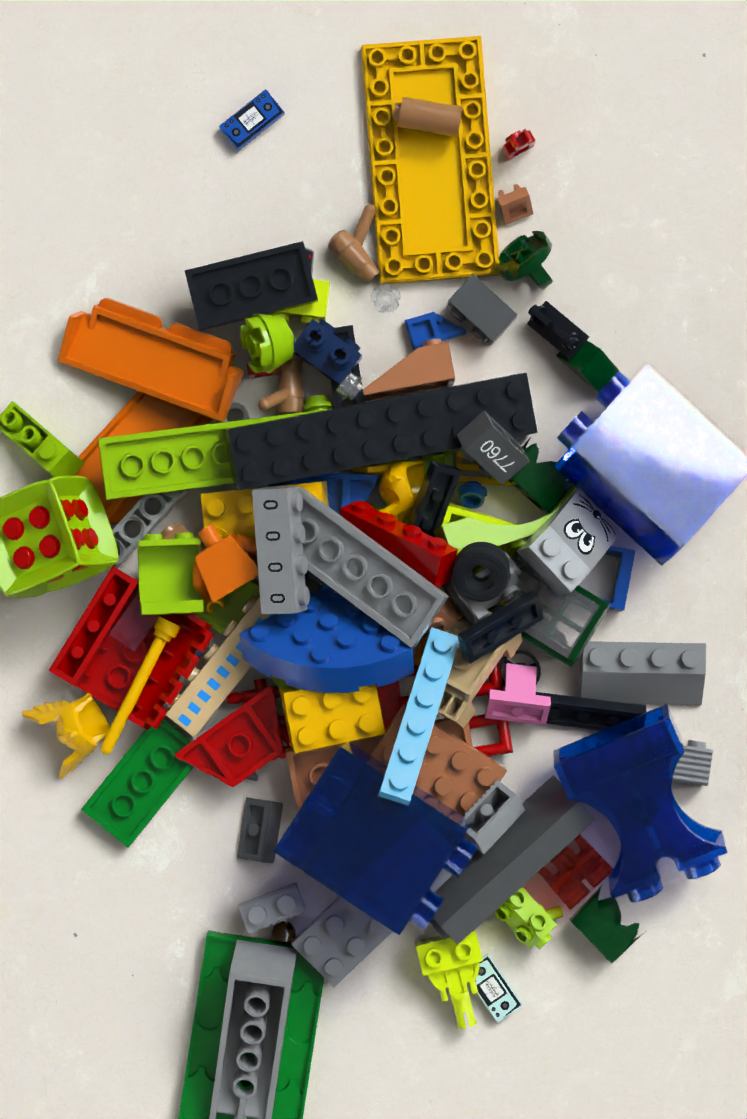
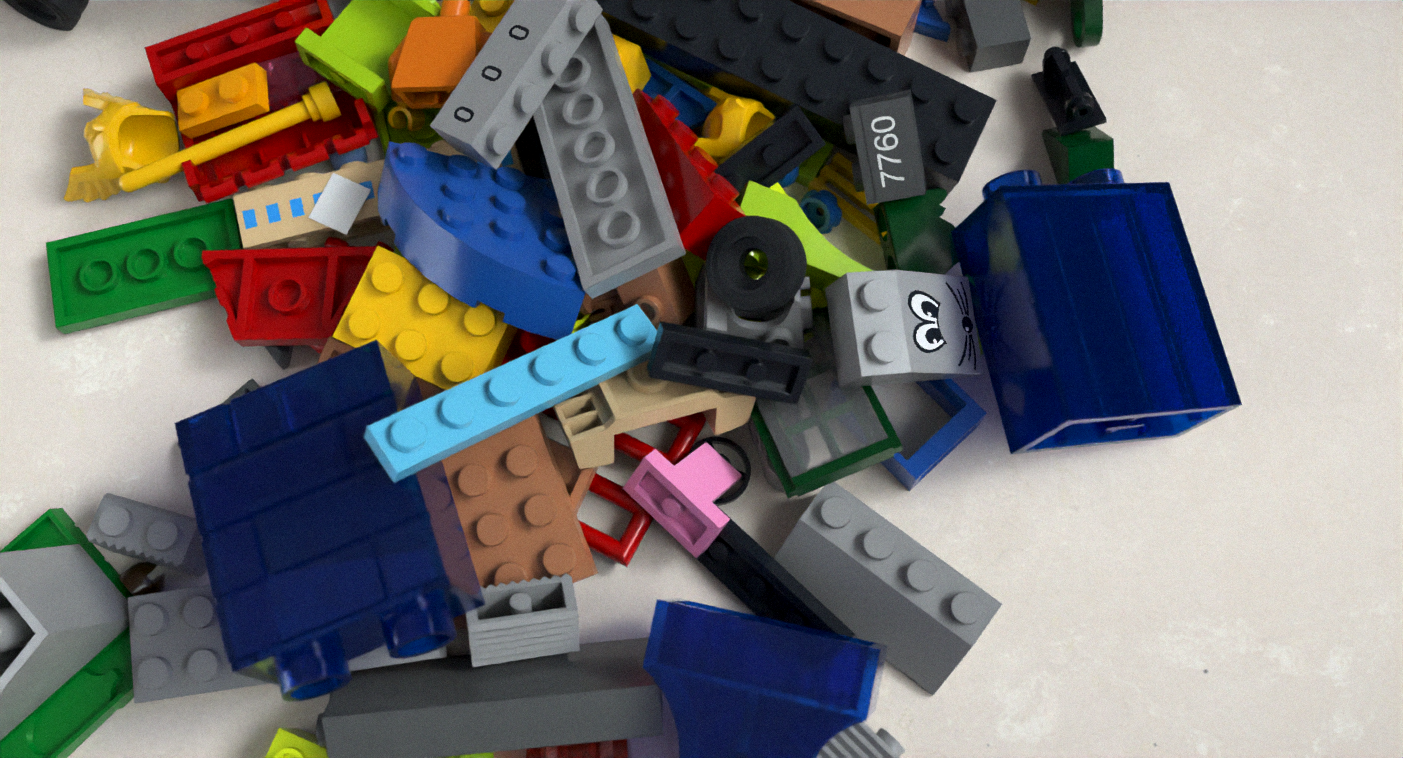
camera: 40 degrees right, 15 degrees down
none -> light orange plate [177,63,269,139]
none -> white sticker [308,173,371,235]

